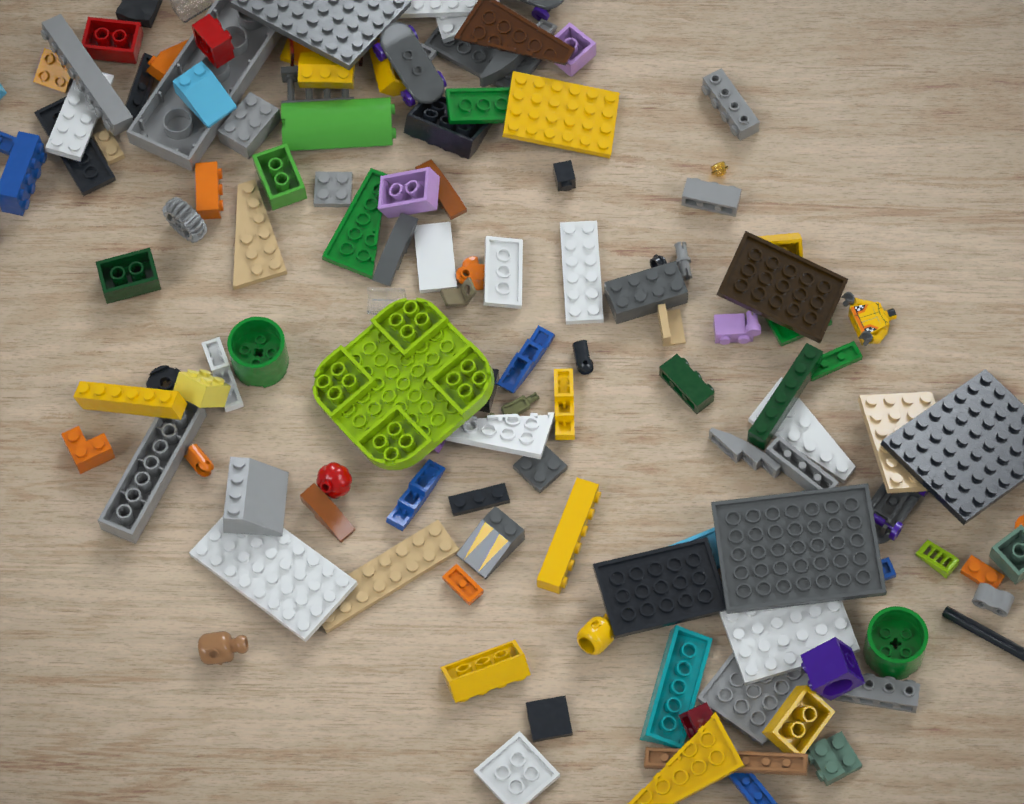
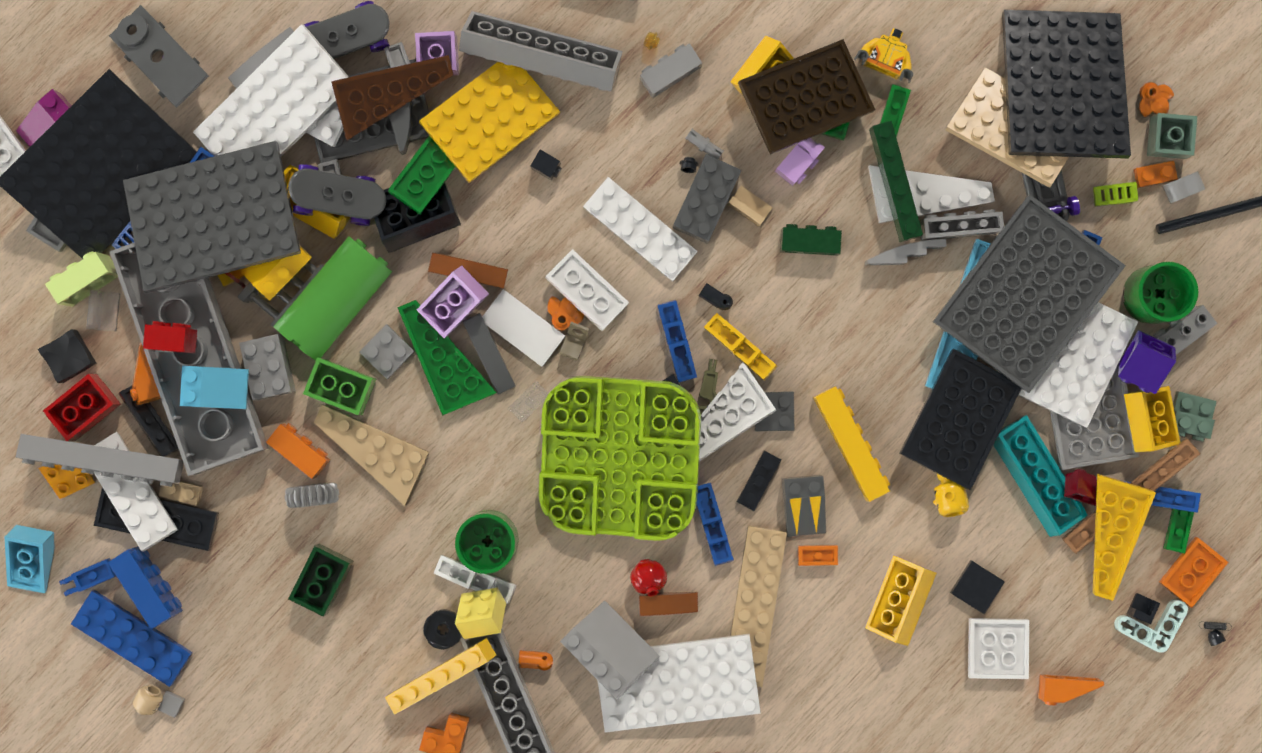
camera: 55 degrees left, 25 degrees up
none -> light grey brick [459,11,623,91]

